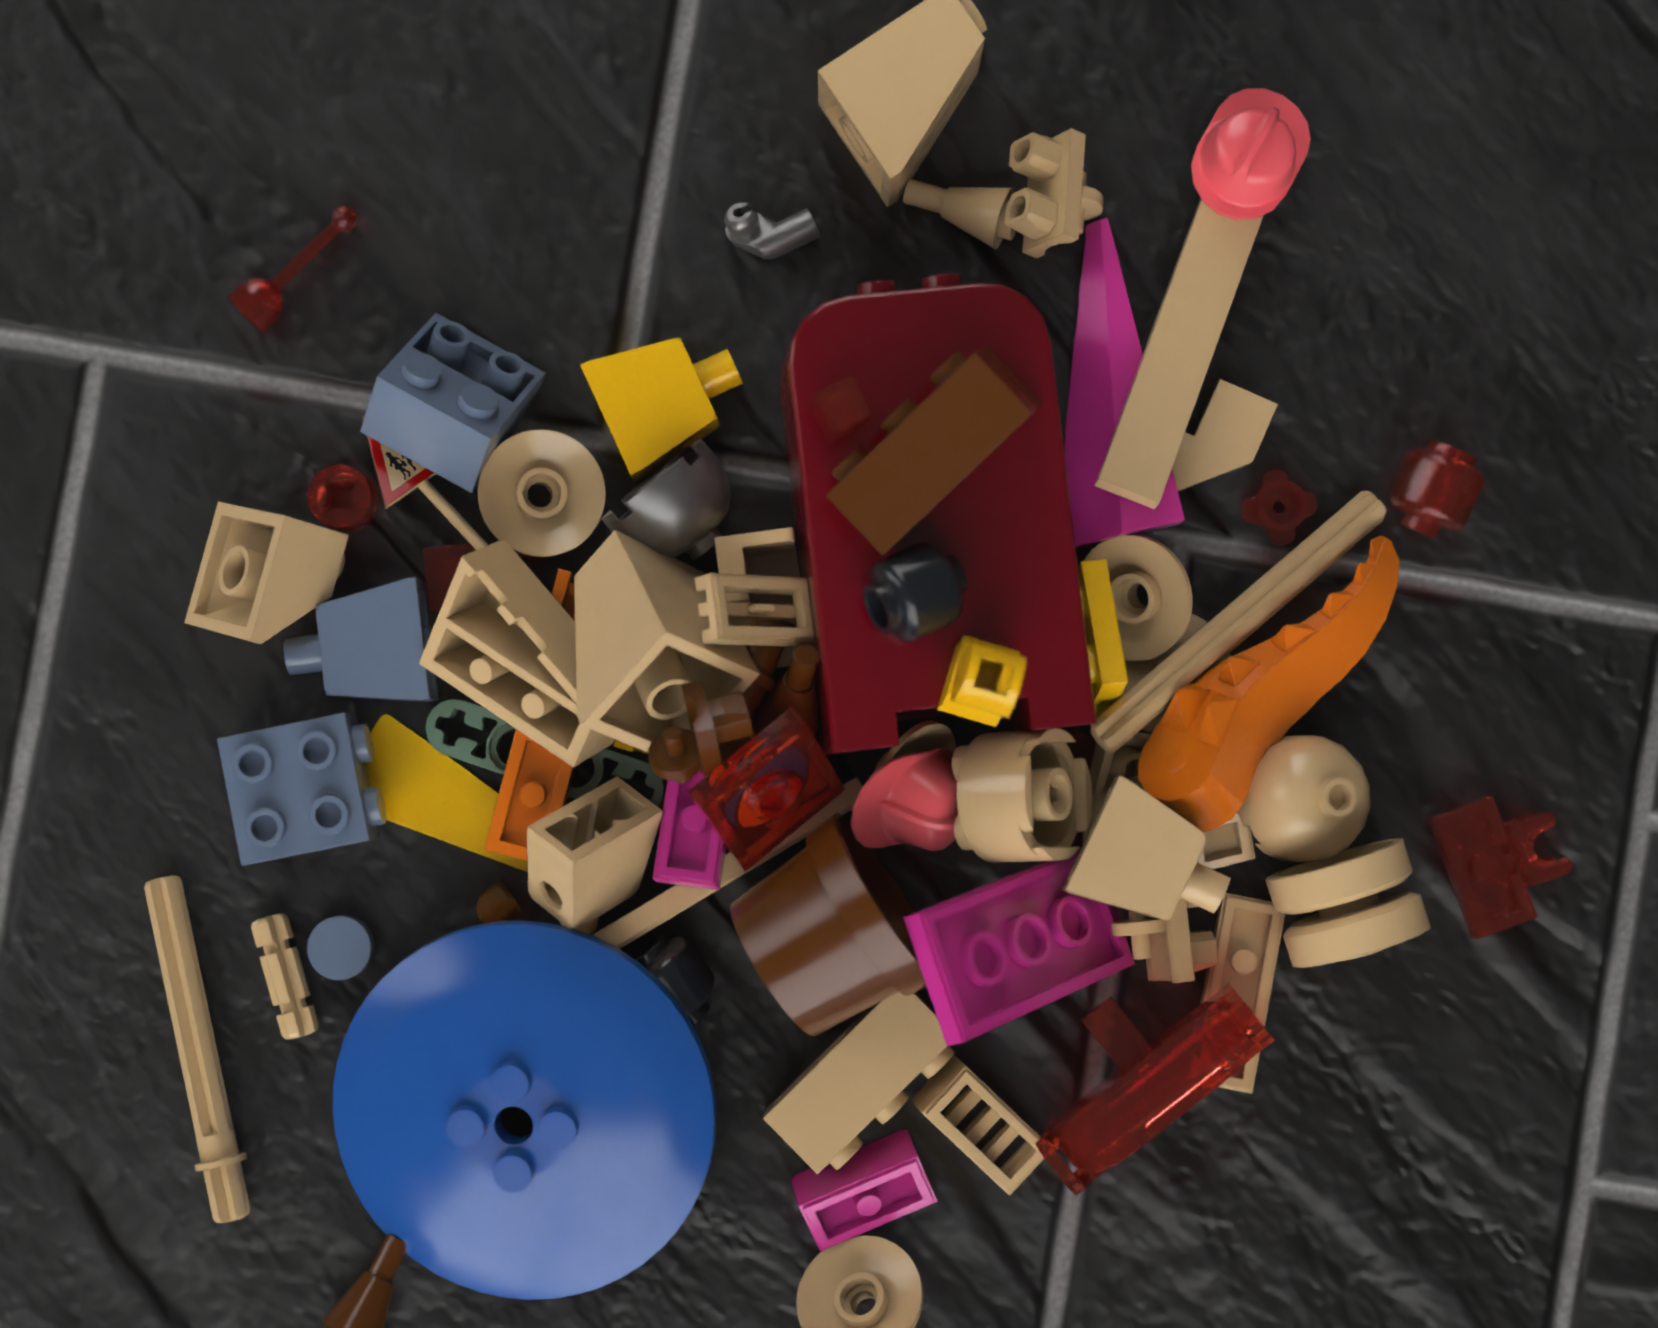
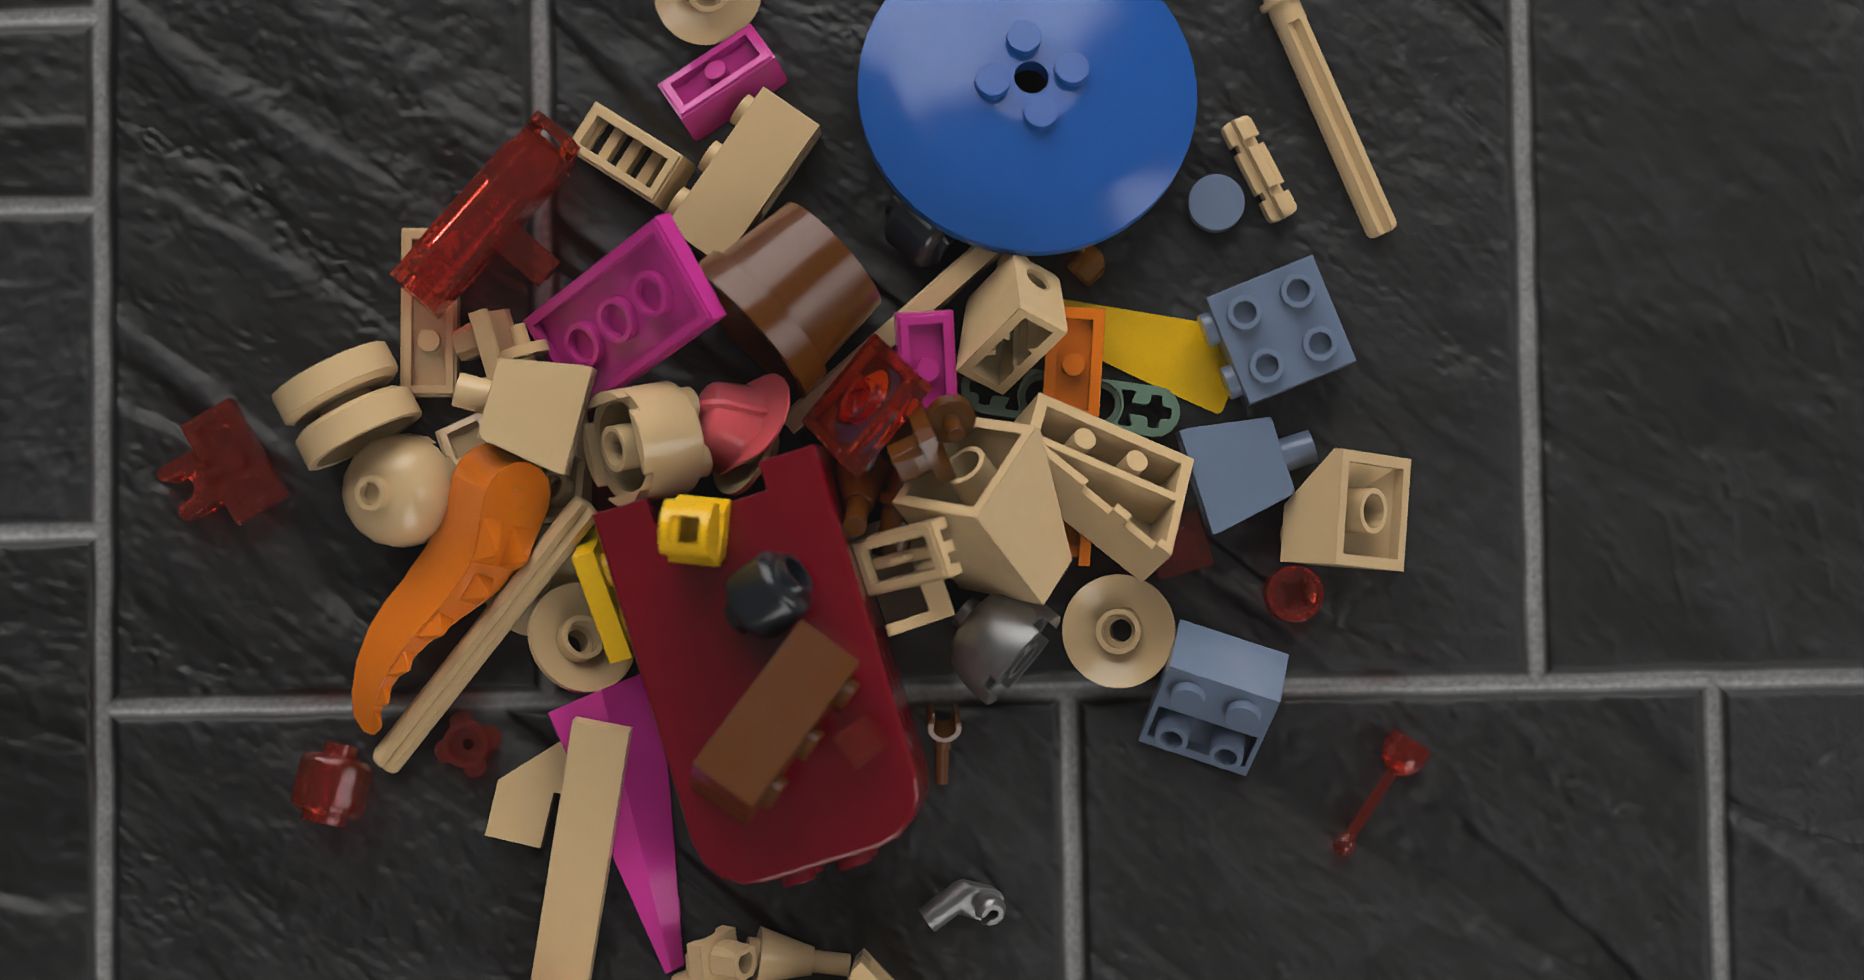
camera: 170 degrees right, 0 degrees up
tan piece [363,416,488,550] -> none
yellow torso [580,338,743,483] -> none
none -> reddish brown hand [925,702,962,785]

